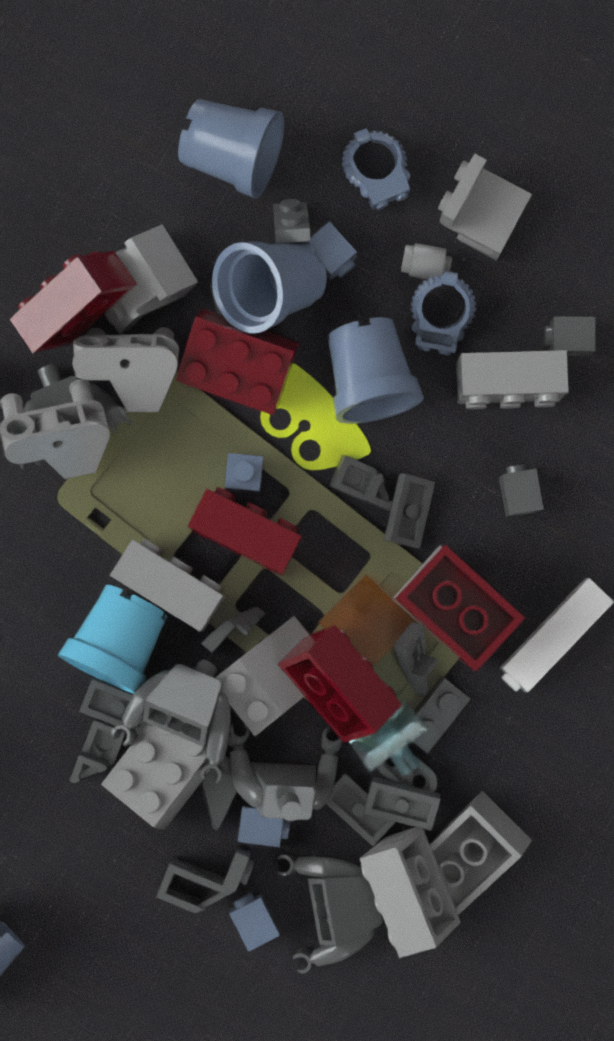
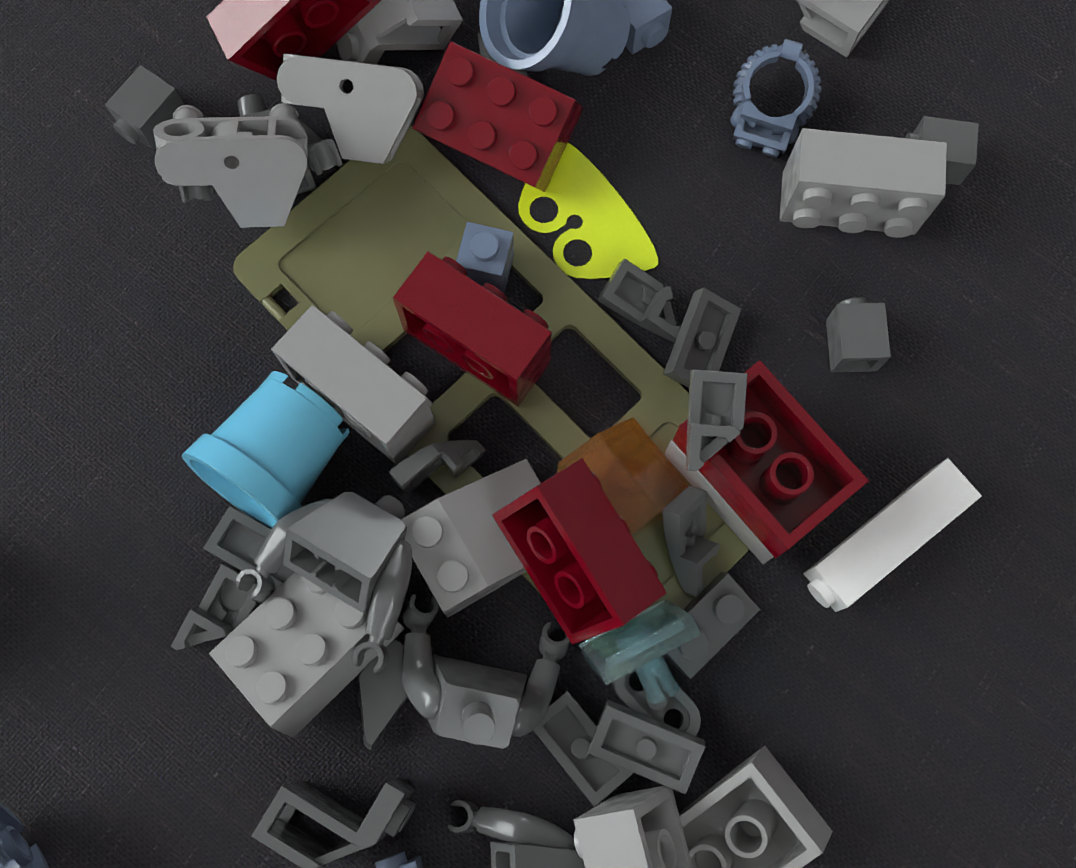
camera: 10 degrees right, 10 degrees down
sand blue brick [238,804,290,847] -> none
sand blue piece [328,317,424,424] -> none
light grey brick [401,243,452,280] -> none
none -> dark grey slope [686,370,747,471]

